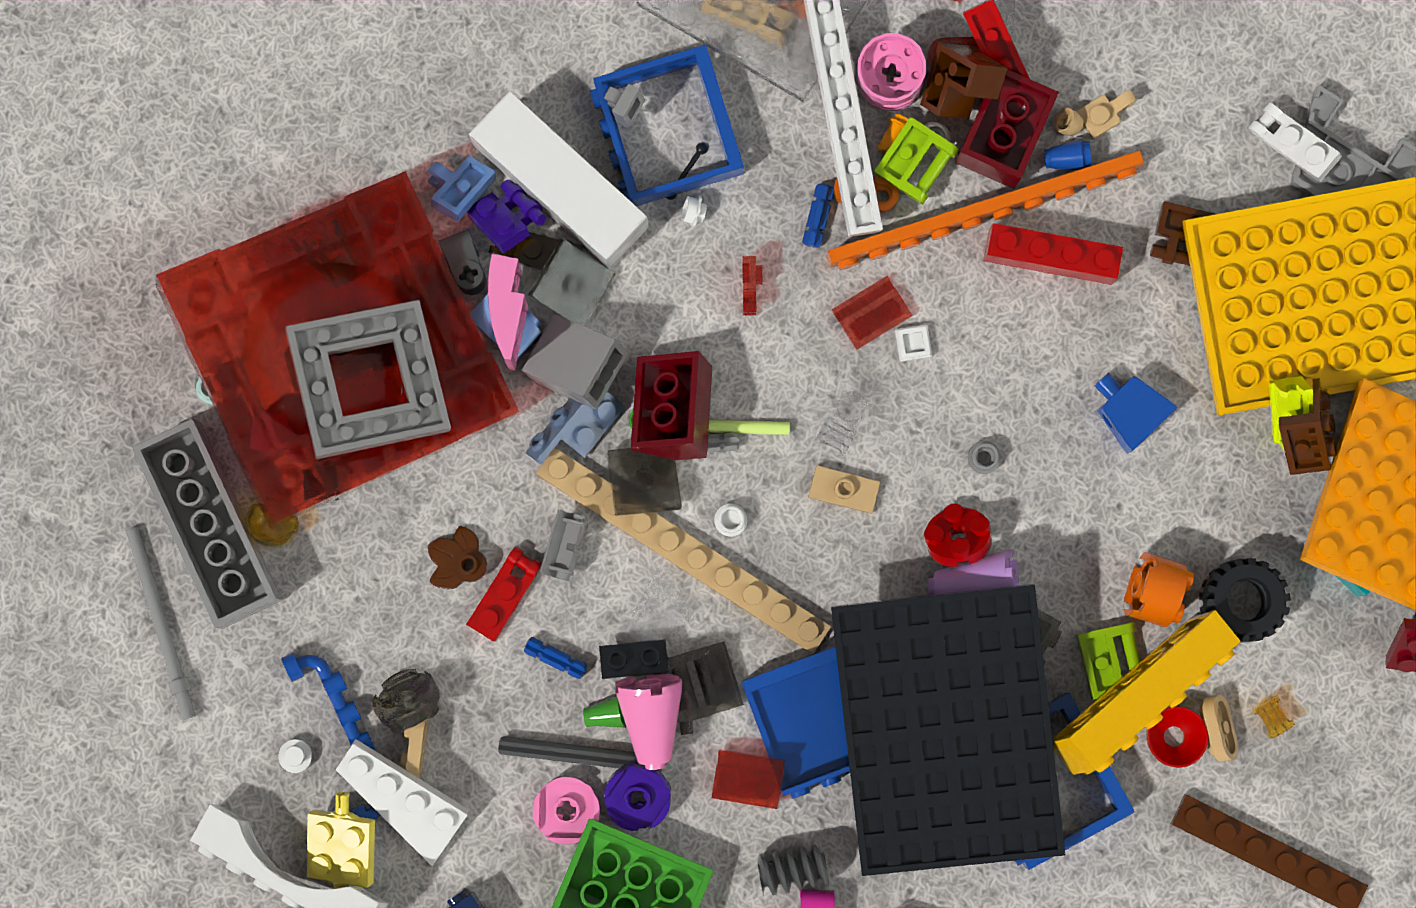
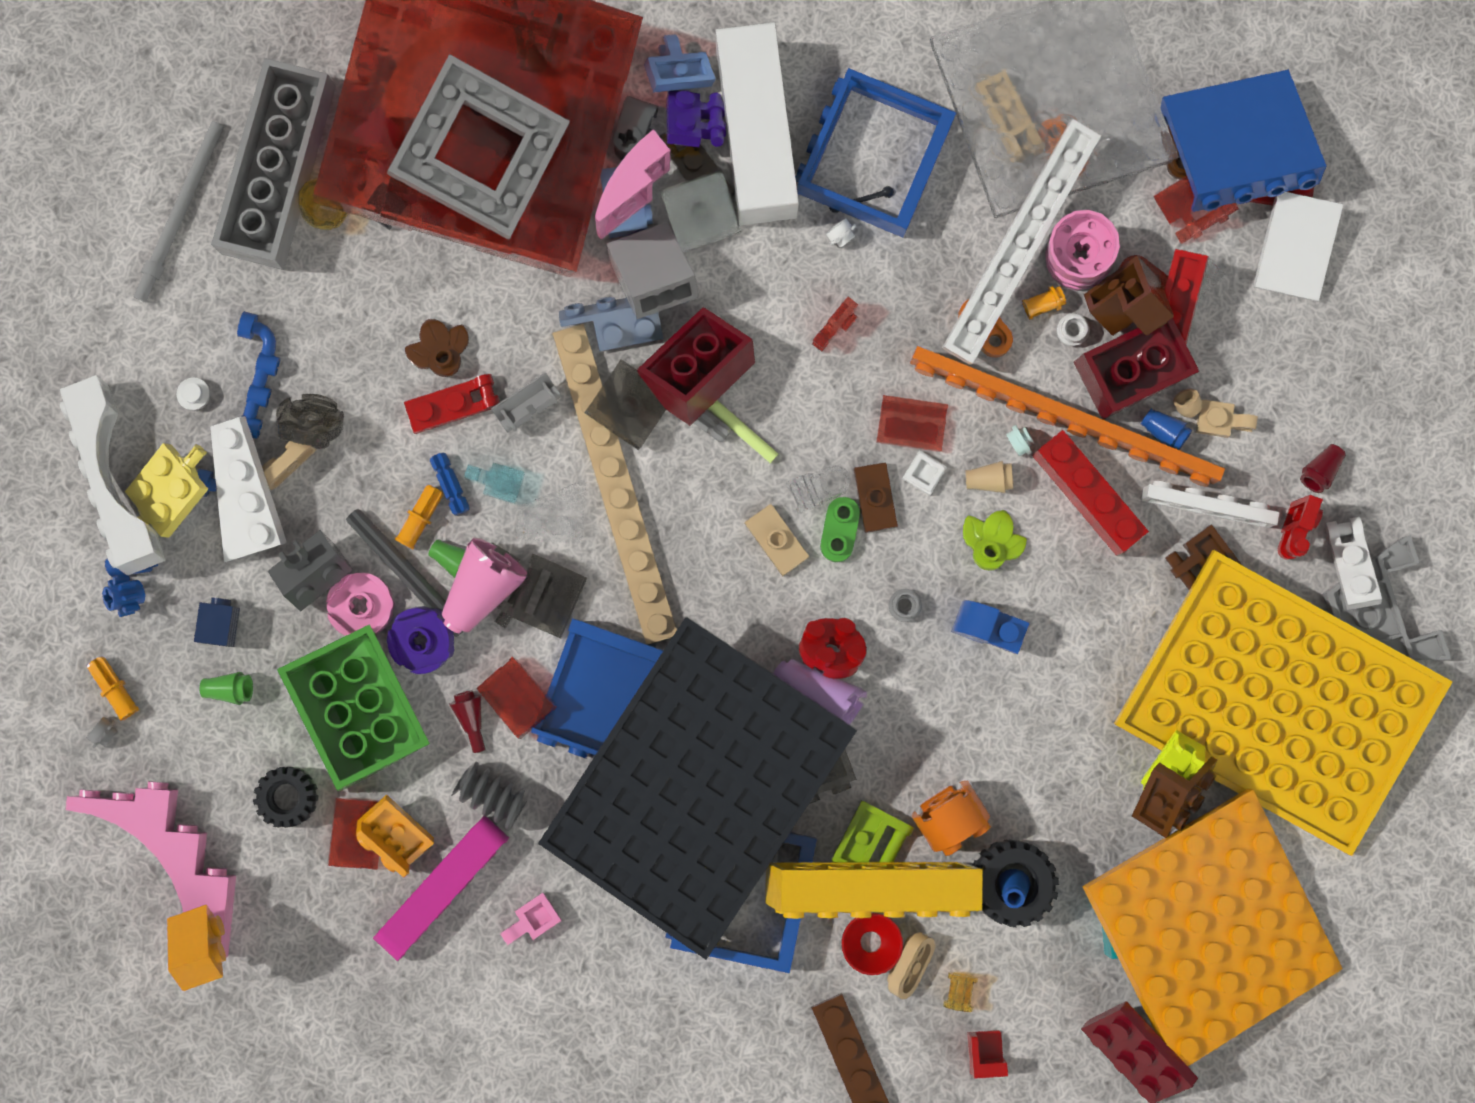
camera: 35 degrees right, 0 degrees up
black hinge [599,639,669,679] -> none
light grey tile [604,83,645,128] -> none
white plate [714,504,747,537] -> none
blue axle [802,184,834,248] -> none
lime plate [874,116,959,205] -> none
blue torso [1094,372,1177,454] -> none
none -> dark grey brick [268,530,353,612]
none -> light orange axle [394,485,443,550]
none -> dark red cone [449,690,486,753]
none -> clear light blue plate [464,462,525,505]
none -> bright green plate [820,497,860,563]
none -> reddish brown plate [853,462,898,533]
none -> blue brick [951,600,1029,655]
none -> lime plate [963,510,1027,571]
none -> tan cone [965,461,1013,493]
none -> red panel [967,1030,1008,1079]
none -> blue cone [997,869,1031,908]
none -> light aqua plate [1006,425,1035,456]
none -> white plate [1141,481,1280,528]
none -> red plate [1277,495,1323,560]
none -> dark red cone [1300,444,1346,493]

